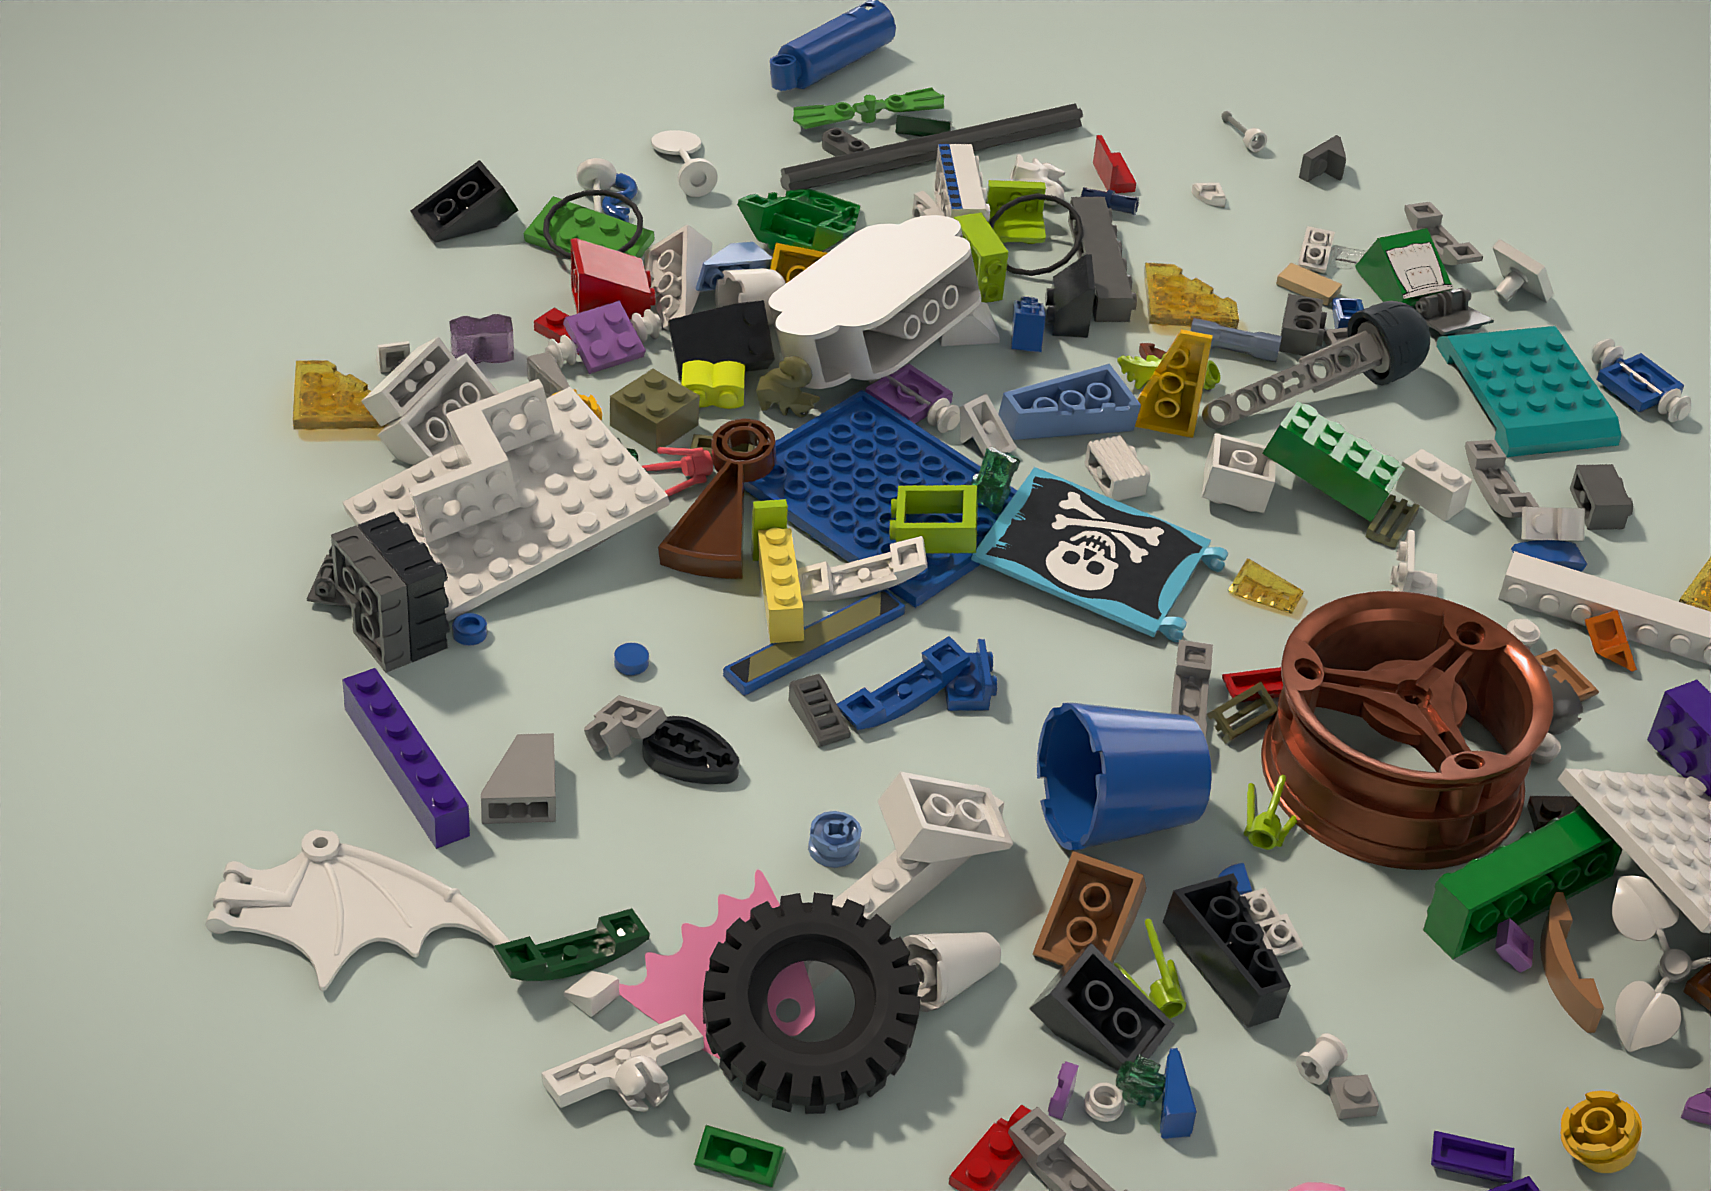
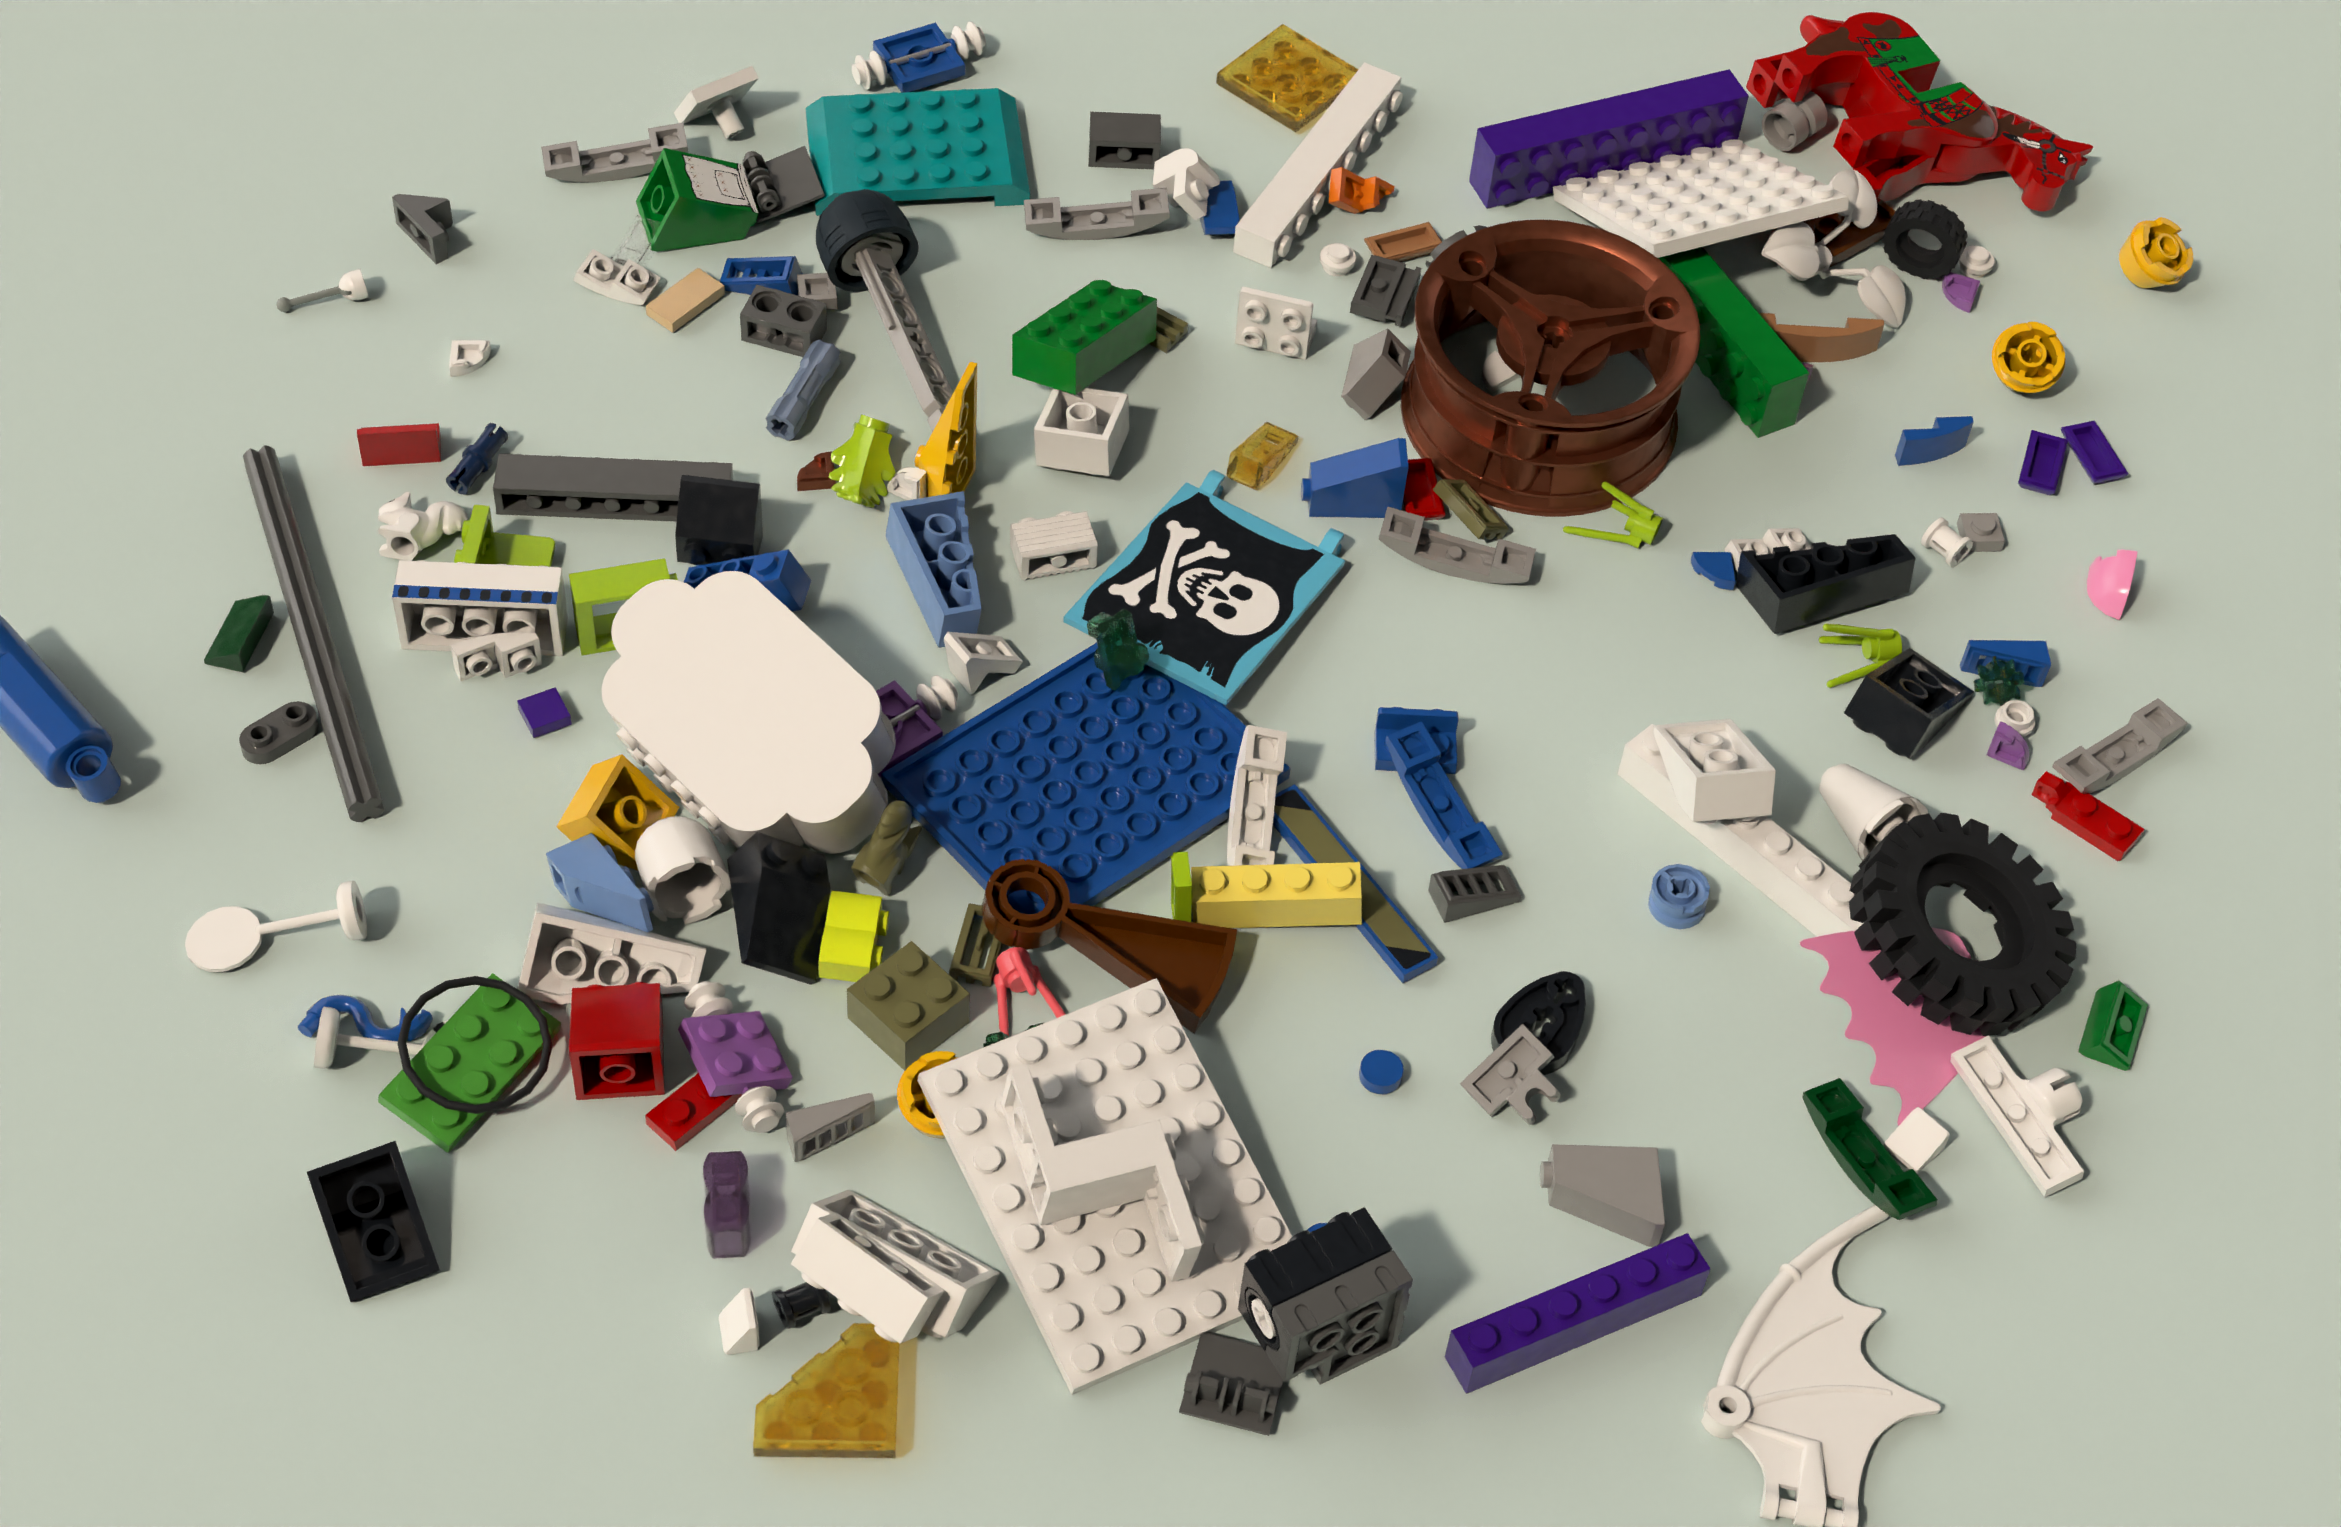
camera: 85 degrees left, 10 degrees up
green wedge [737,189,861,252] -> none
bright green piece [793,87,945,129] -> none
lime window [889,485,978,553] -> none
black piece [989,194,1084,276] -> none
medium nougat slope [1032,851,1147,966] -> none
blue cone [1037,702,1212,850] -> none
clear yellow plate [1144,262,1239,329] -> none
white brick [1395,449,1472,522] -> none
none -> blue slope [1301,438,1408,518]
none -> blue slope [1895,416,1974,466]

